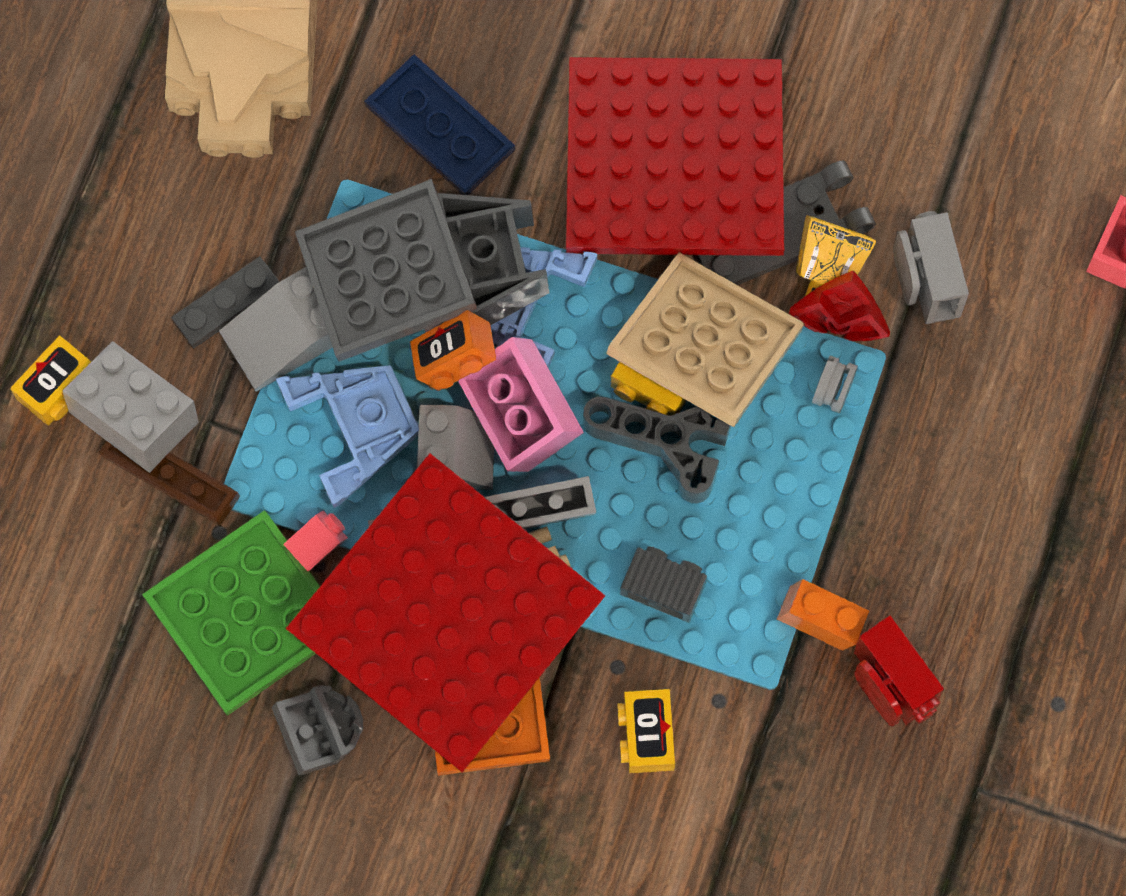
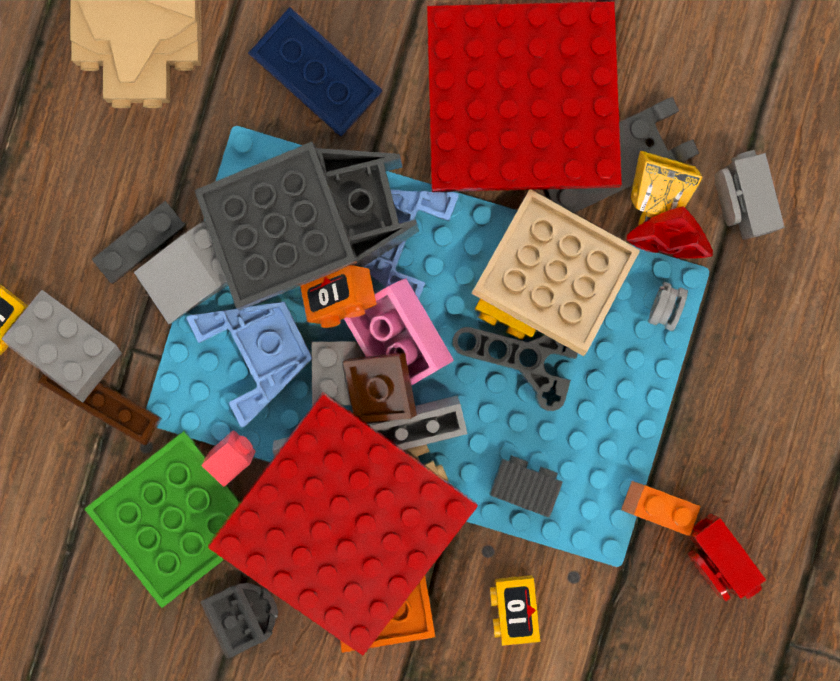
camera: 10 degrees left, 15 degrees up
none -> reddish brown plate [343,353,417,422]

